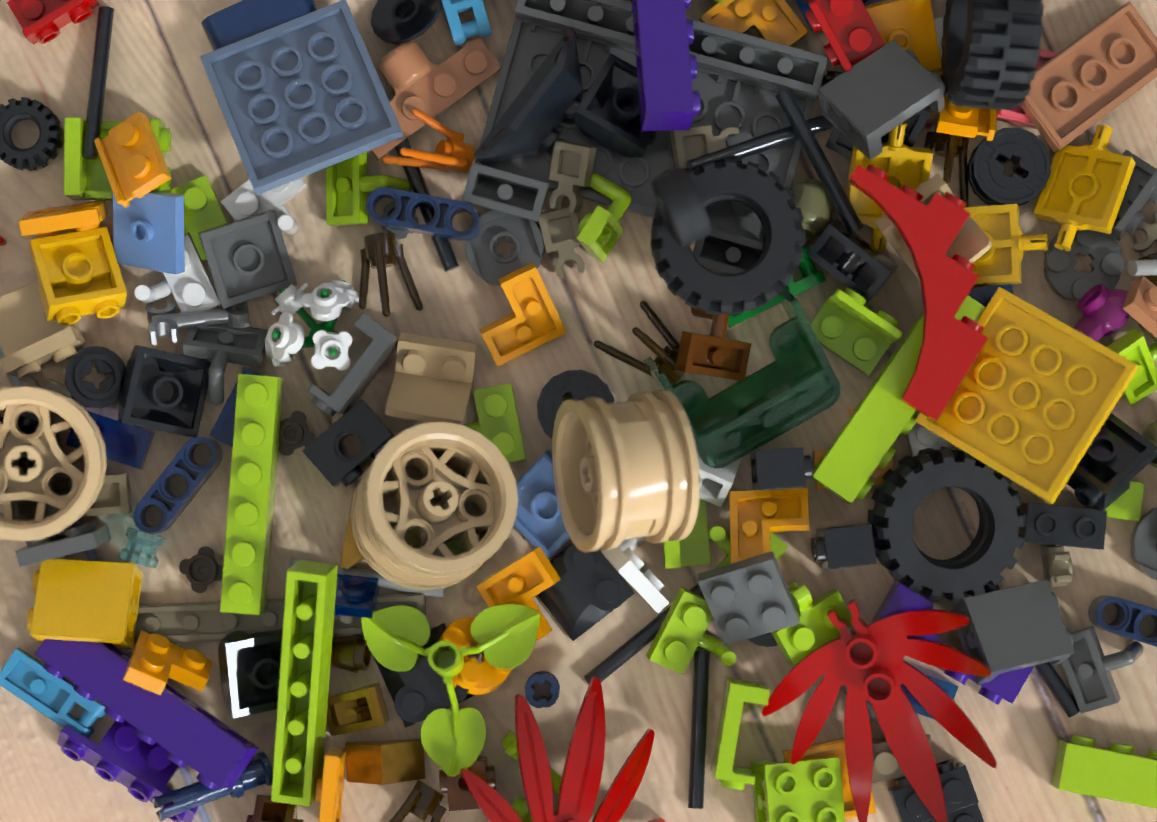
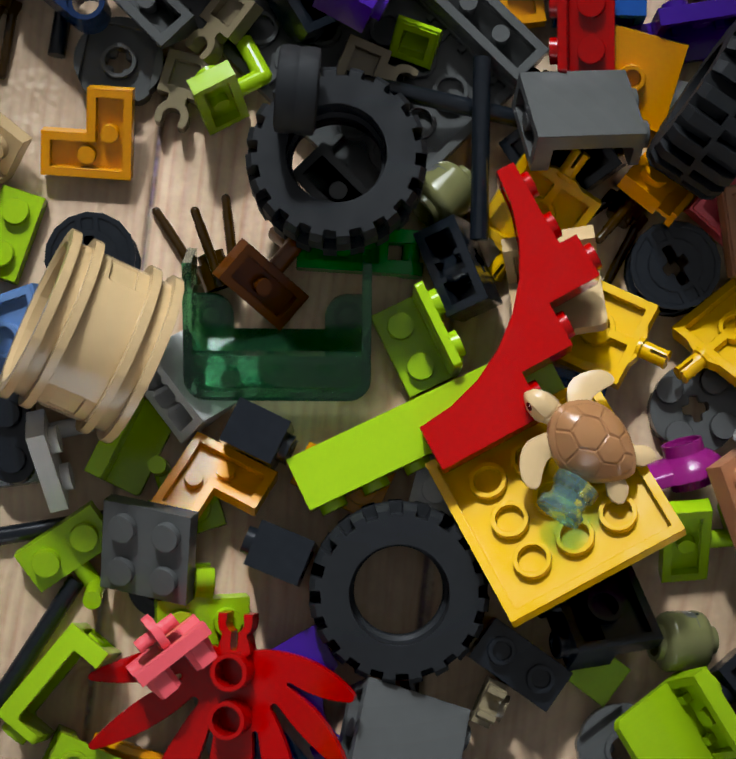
camera: 25 degrees right, 5 degrees down
none -> coral hips [125,613,217,700]
none -> lime slope [389,14,443,70]
none -> animal [519,369,656,505]
none -> clear light blue wheel [537,469,599,529]

